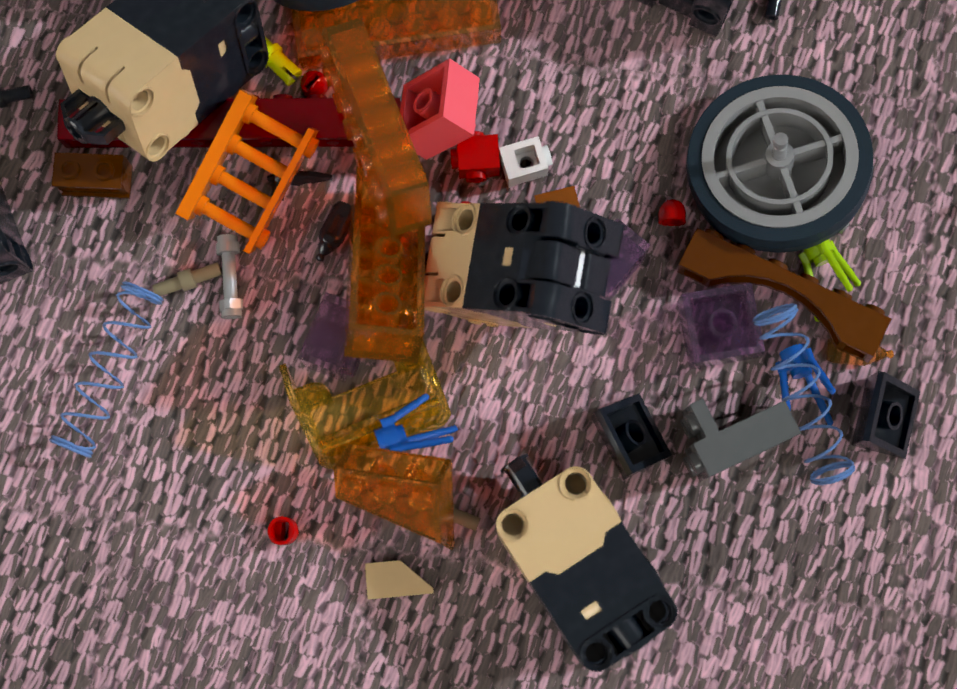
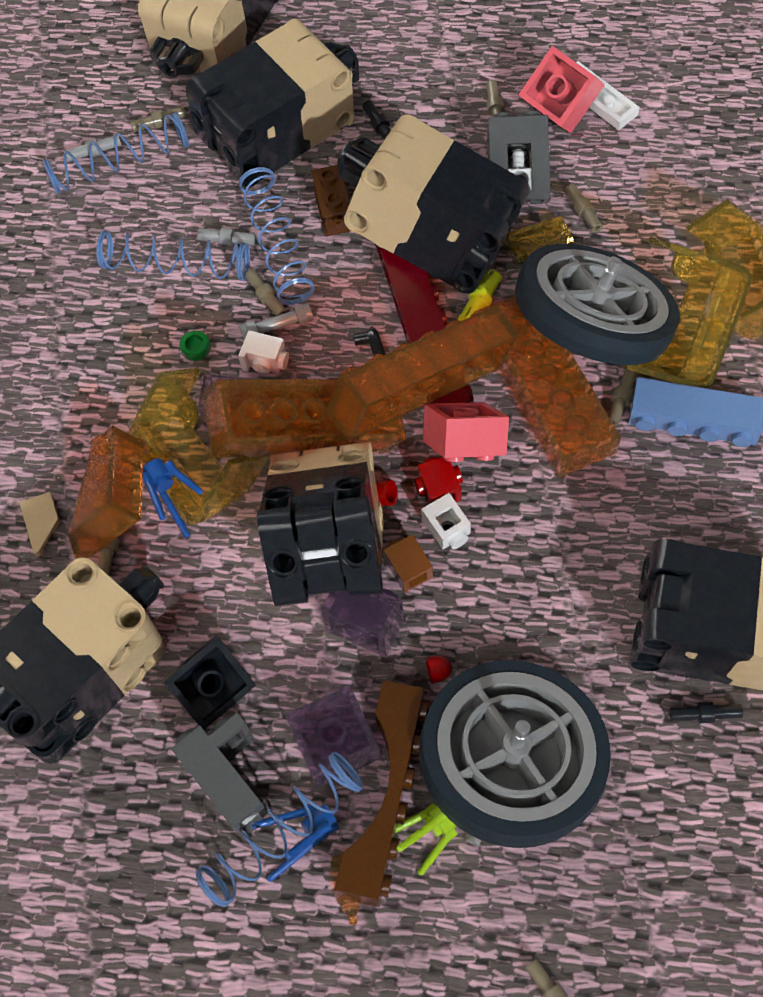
camera: 75 degrees right, 15 degrees down
orange fence [175,90,320,254] -> none
red hinge [268,516,299,545] -> none
black slope [852,371,920,459] -> none
none -> green tile [179,331,211,361]
none -> light grey bar [197,228,257,246]
none -> medium blue piece [238,167,315,305]
none -> white brick [238,330,289,374]

